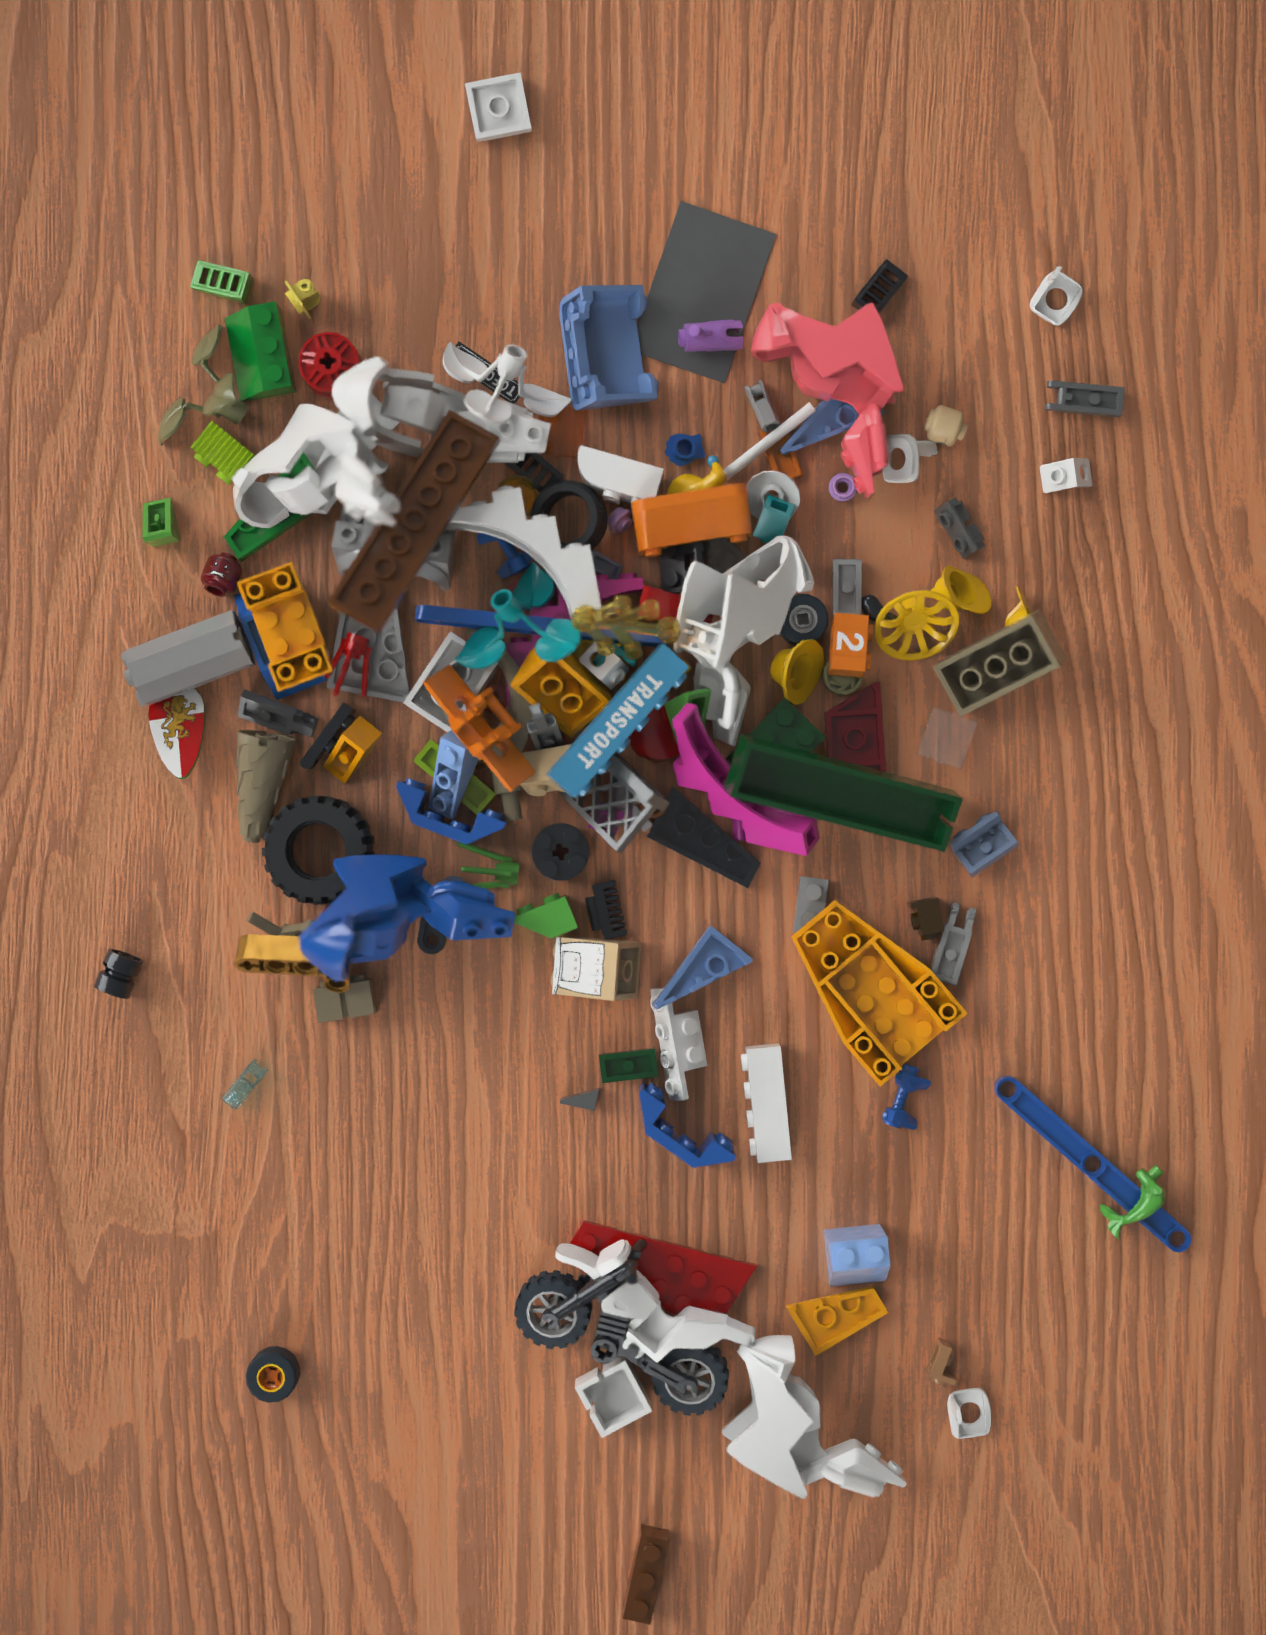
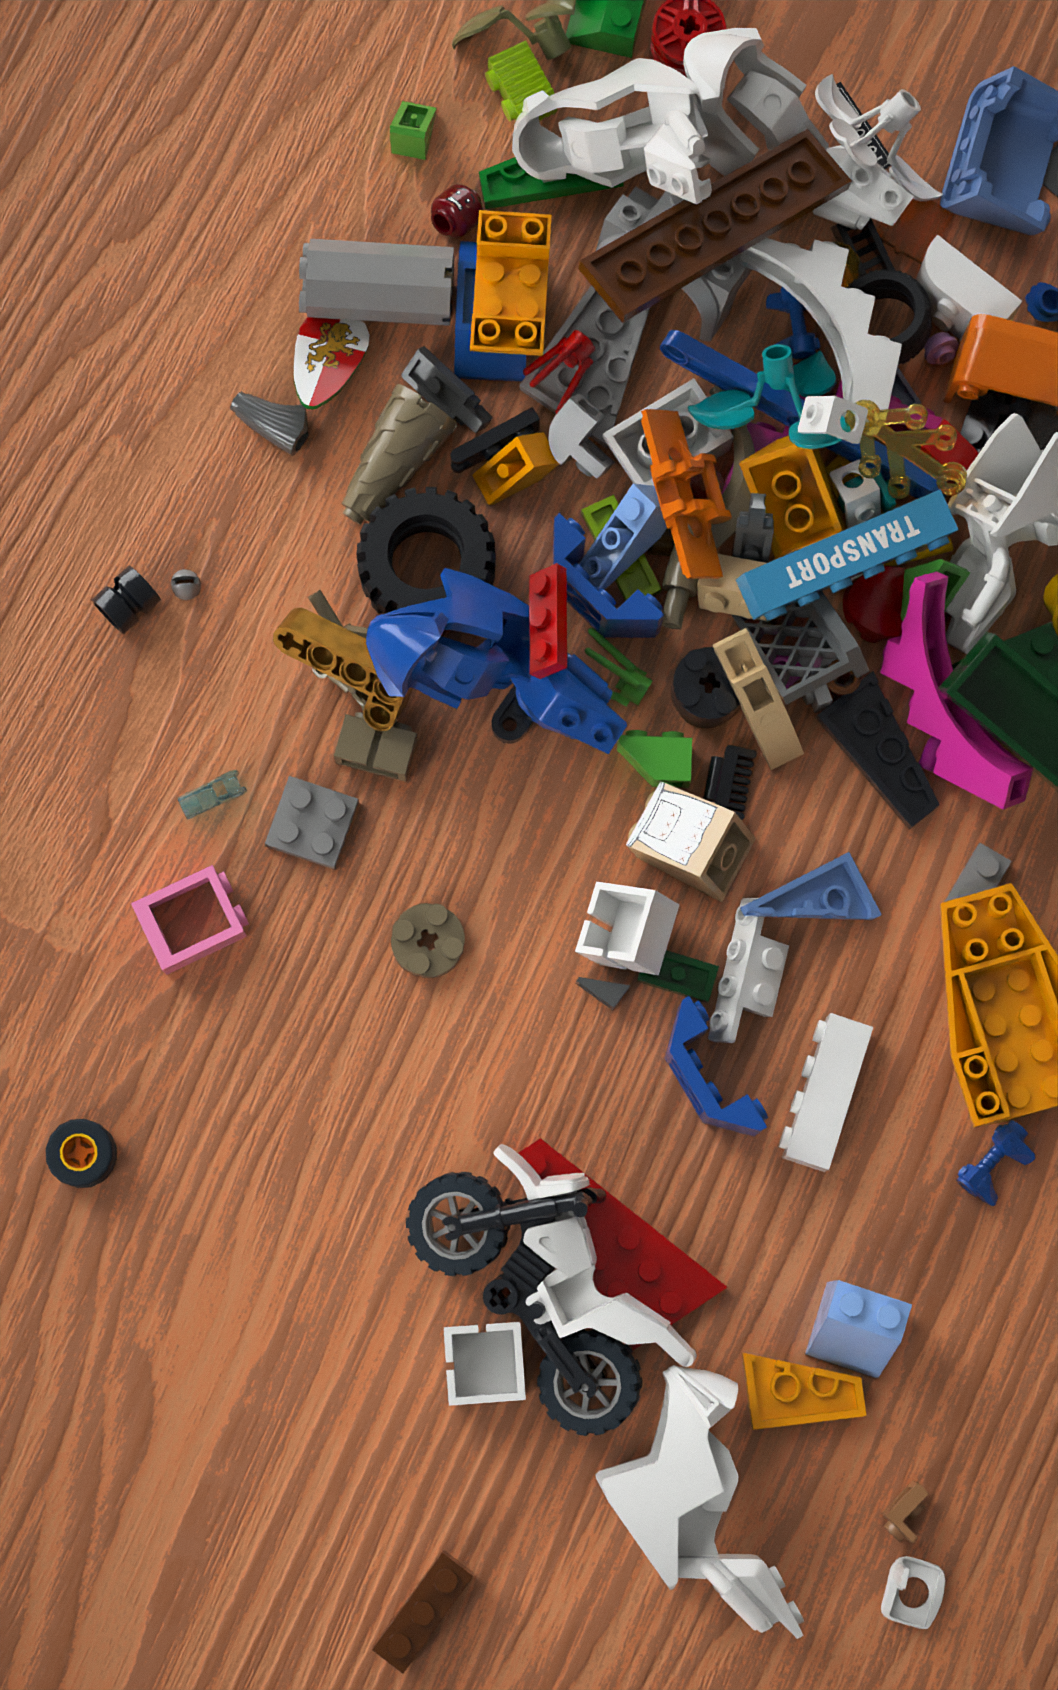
camera: 20 degrees right, 10 degrees down
none -> bright pink window [131,865,249,975]
none -> light grey hinge [171,569,201,600]
none -> dark grey piece [230,391,309,456]
none -> light grey plate [265,776,359,870]
none -> dark tan plate [391,903,465,978]
none -> red plate [529,563,567,679]
none -> light grey brick [548,393,615,479]
none -> white piece [575,882,680,975]
none -> tan slope [712,628,804,770]
none -> white bracket [798,396,868,444]

